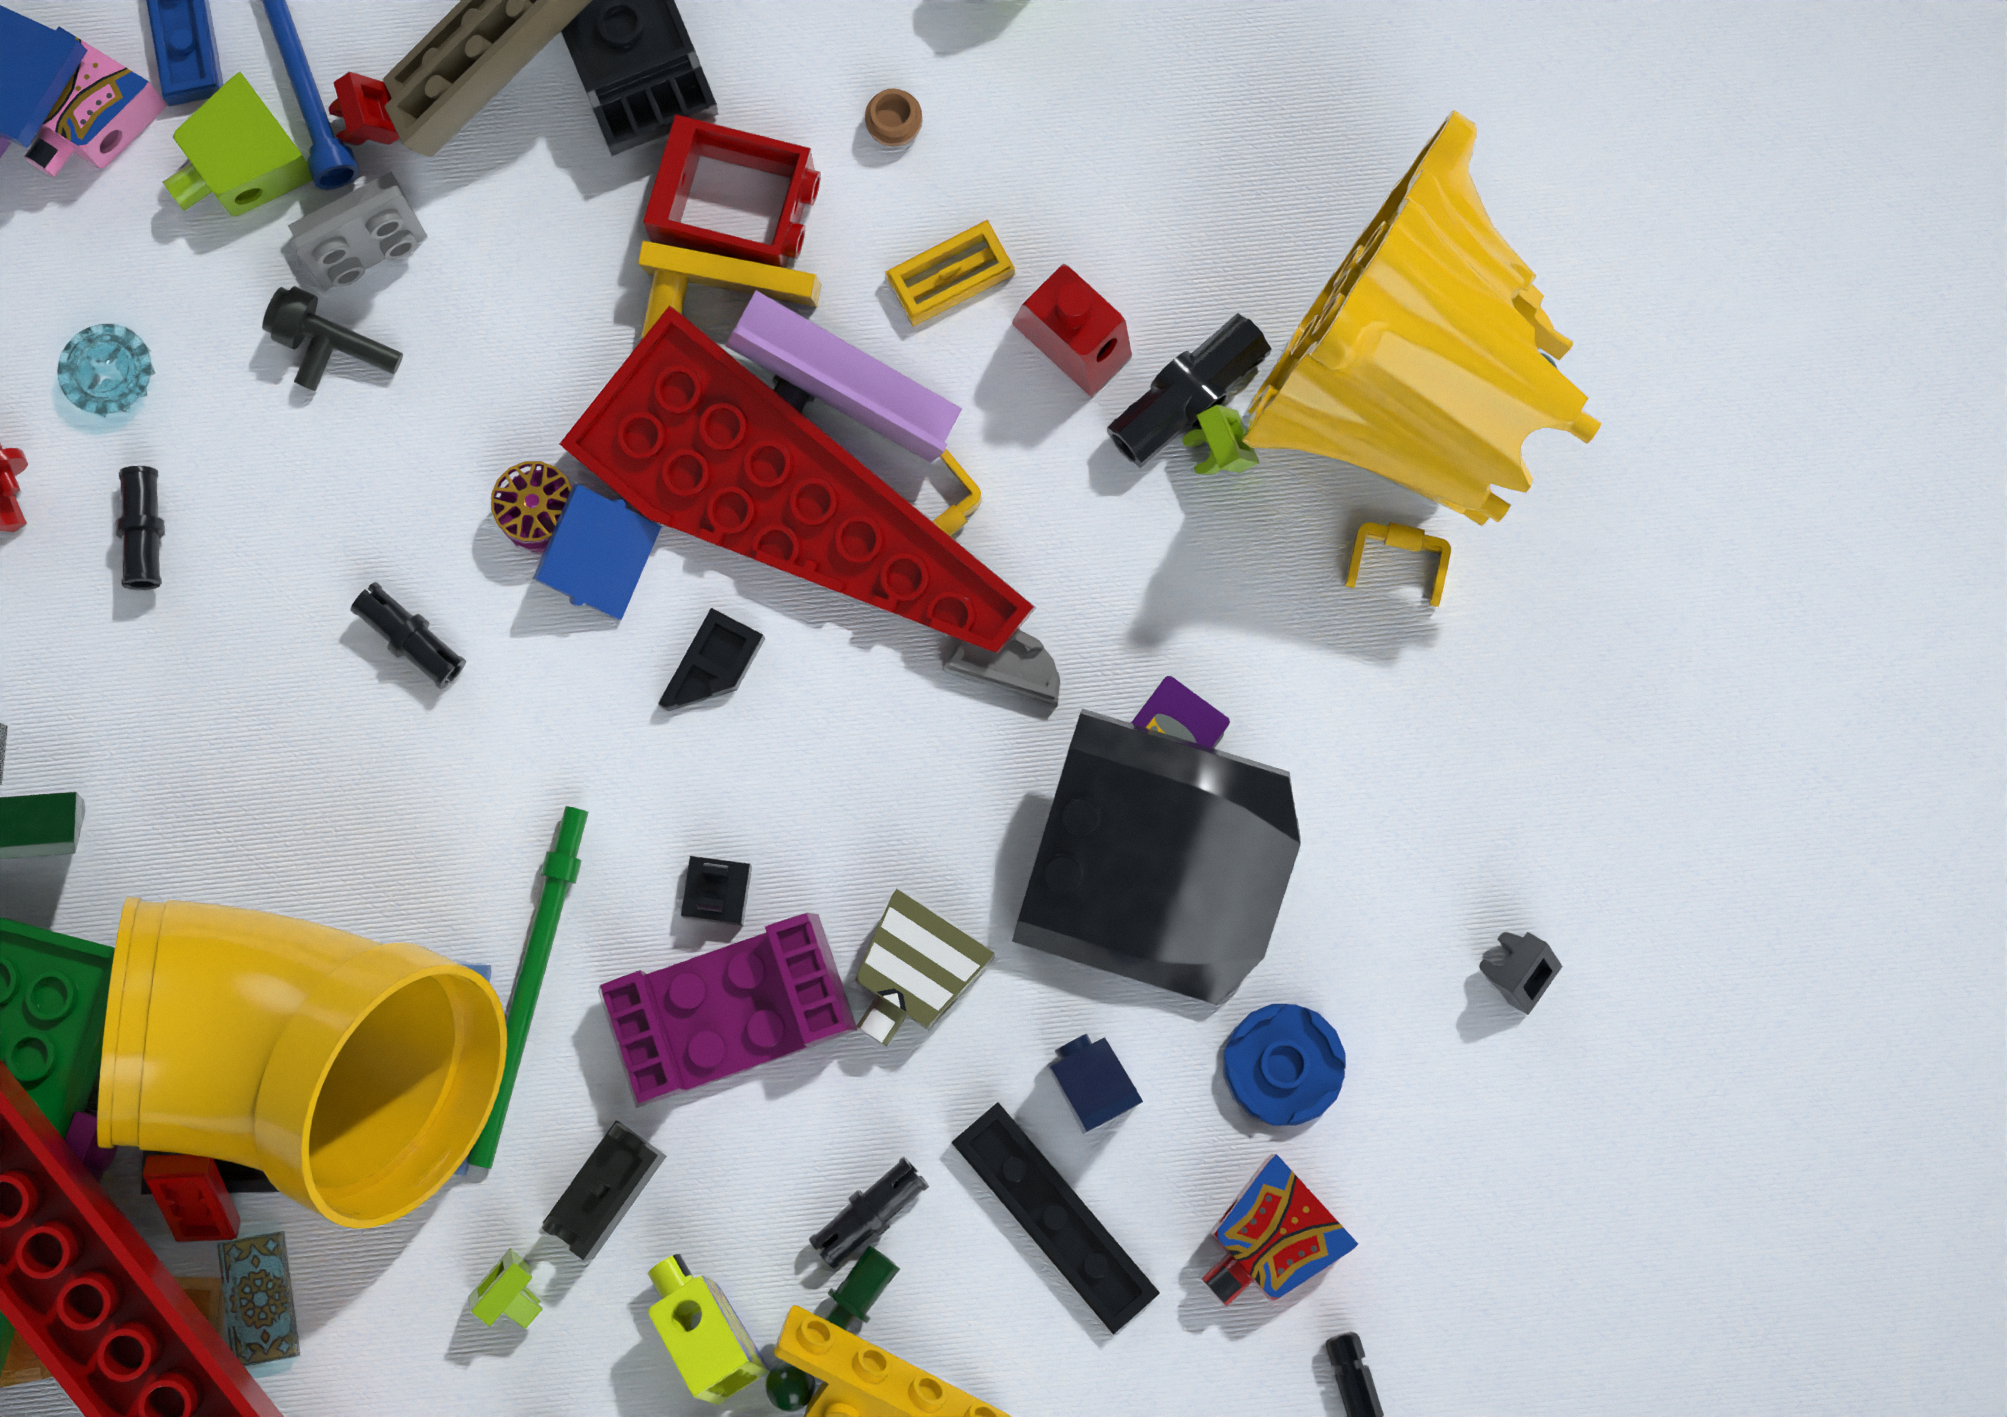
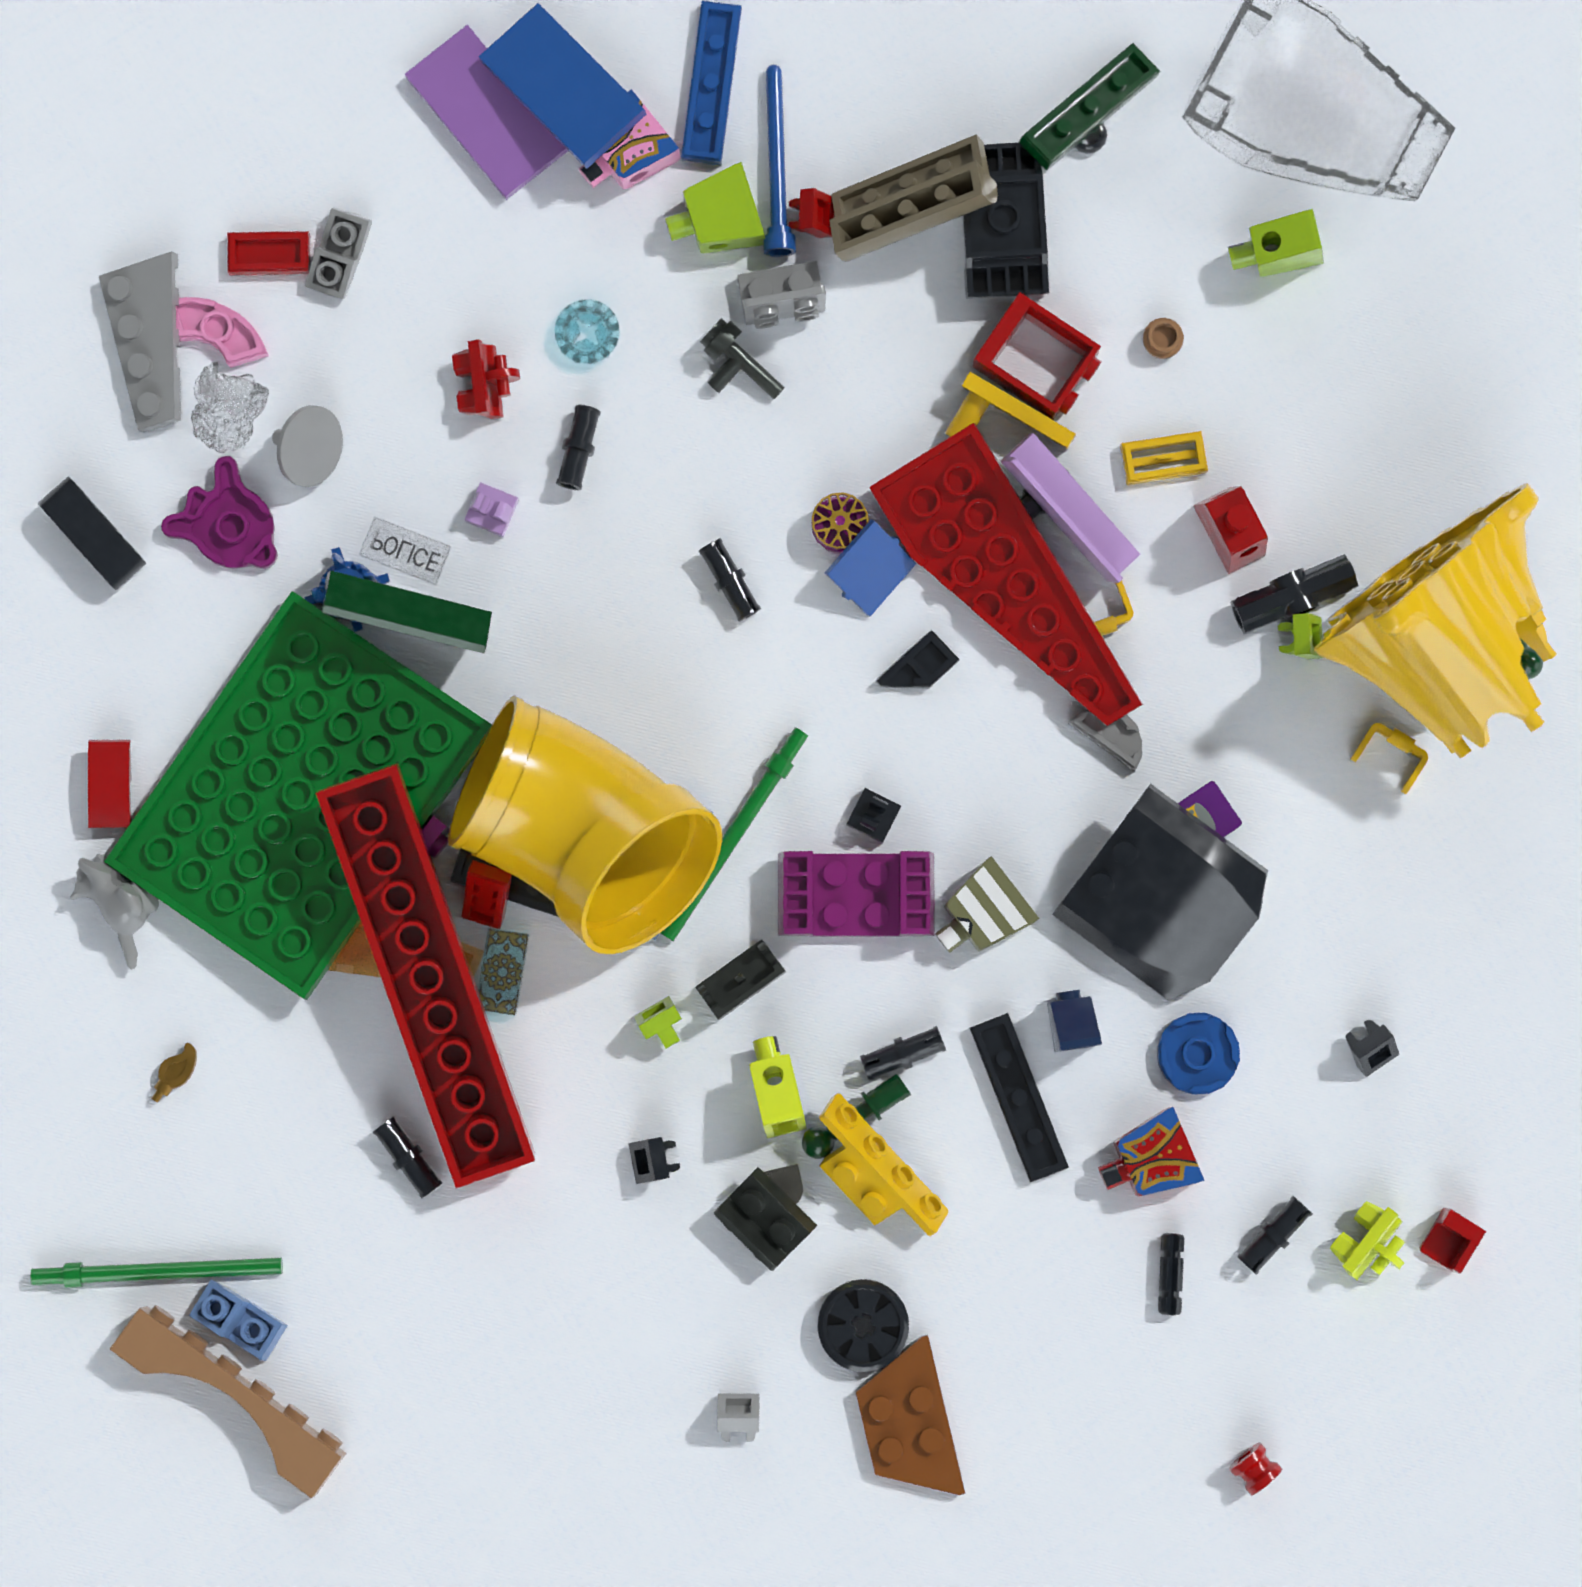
camera: 20 degrees right, 5 degrees up
none -> lavender tile [464,482,519,537]
none -> black pin [1237,1196,1313,1275]
none -> neon yellow hips [1330,1201,1405,1280]
none -> red panel [1419,1208,1487,1274]

